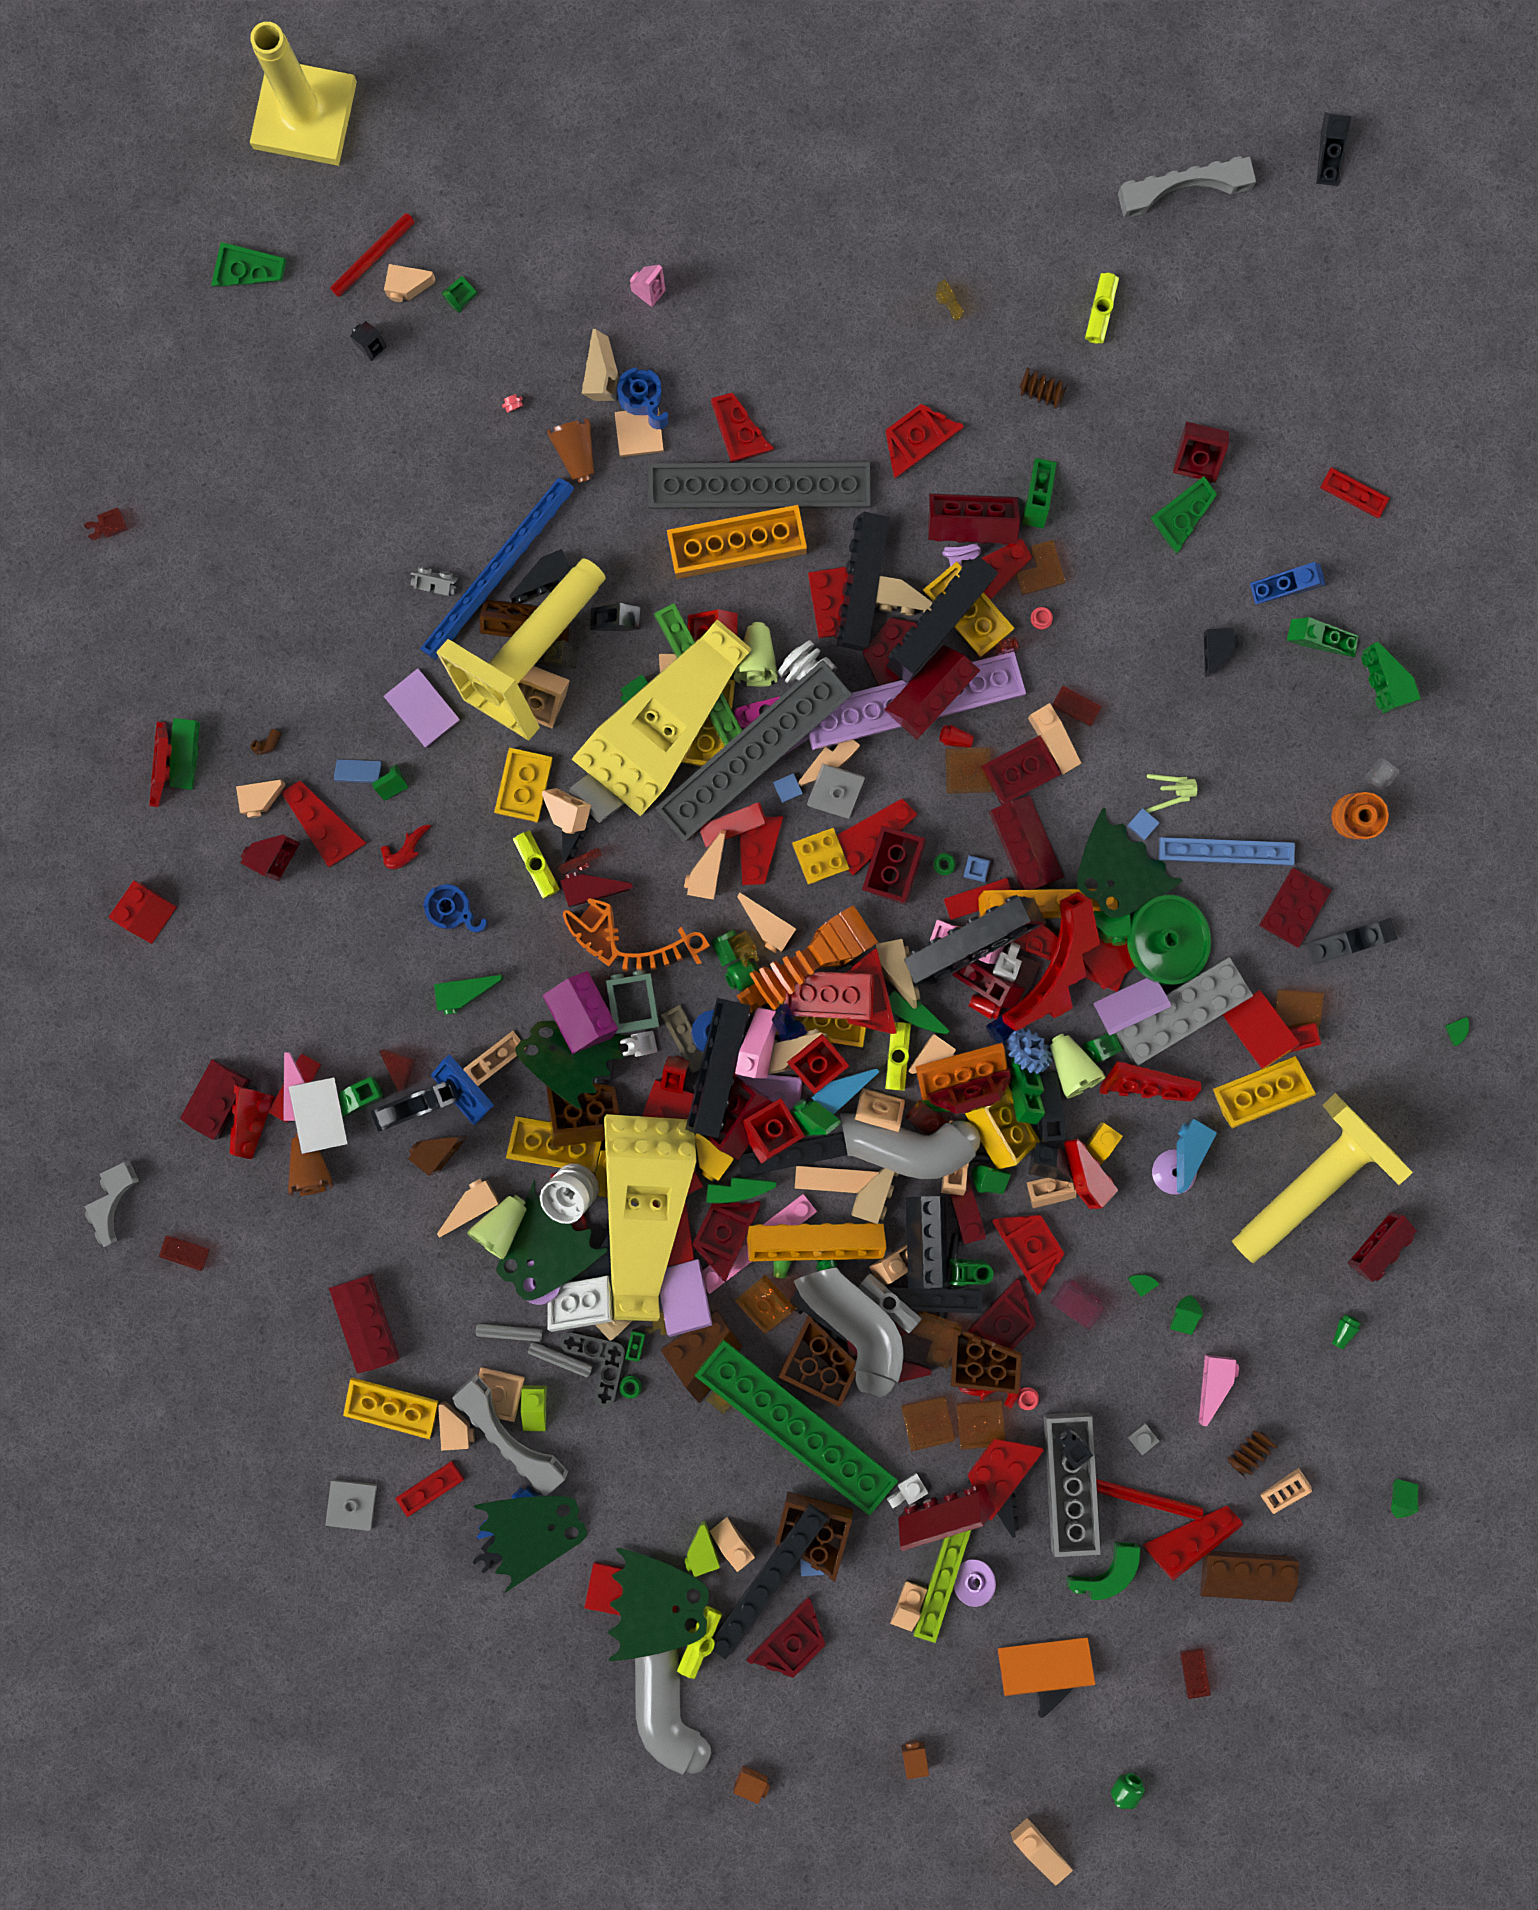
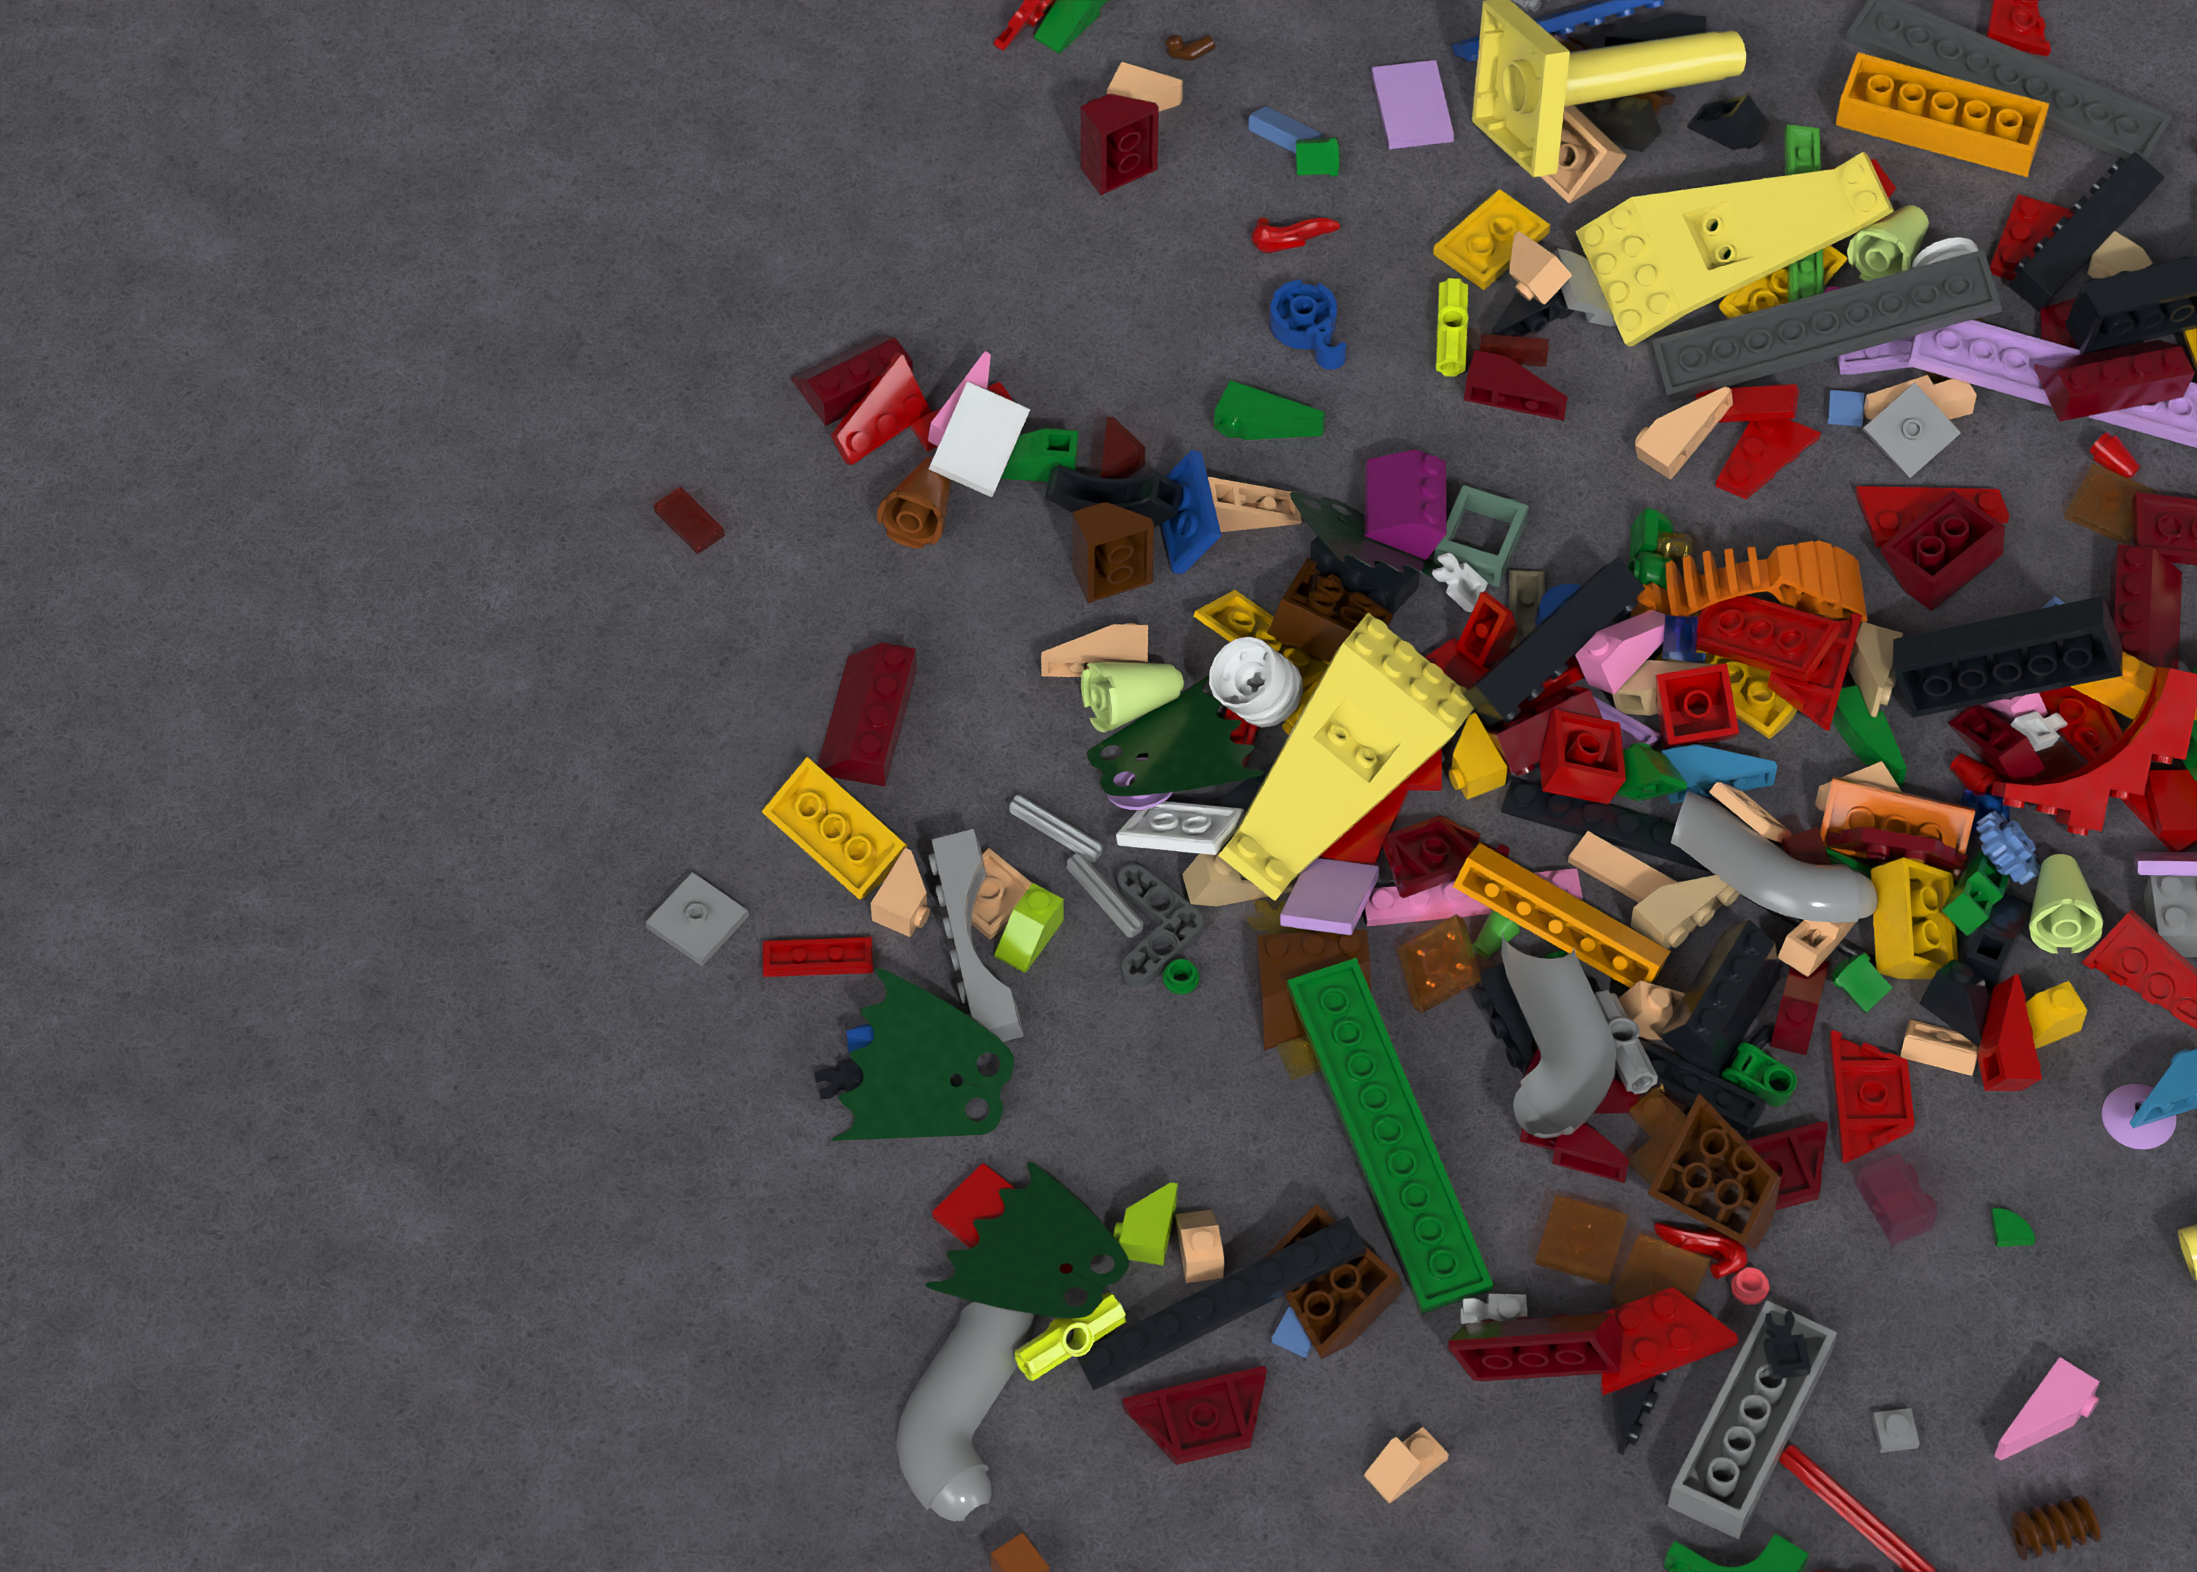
camera: 30 degrees right, 30 degrees down
light grey arch [84,1161,139,1247] -> none
red slope [108,880,177,944] -> none
red wing [281,781,367,868] -> none
orange piece [563,898,710,971] -> none
green piece [625,1330,646,1362] -> none
green slope [706,1177,777,1203] -> none
light nougat slope [737,893,796,953] -> none
reddish brown wedge [778,1315,856,1407] -> none
yellow hinge [792,828,849,884] -> none
neon yellow piece [885,1022,911,1091] -> none
lime plate [913,1530,971,1643] -> none
green plate [933,853,956,876] -> none
lavender dish [954,1560,996,1607] -> none
green bracket [1082,1033,1123,1063] -> none
green tile [1170,1295,1203,1335] -> none

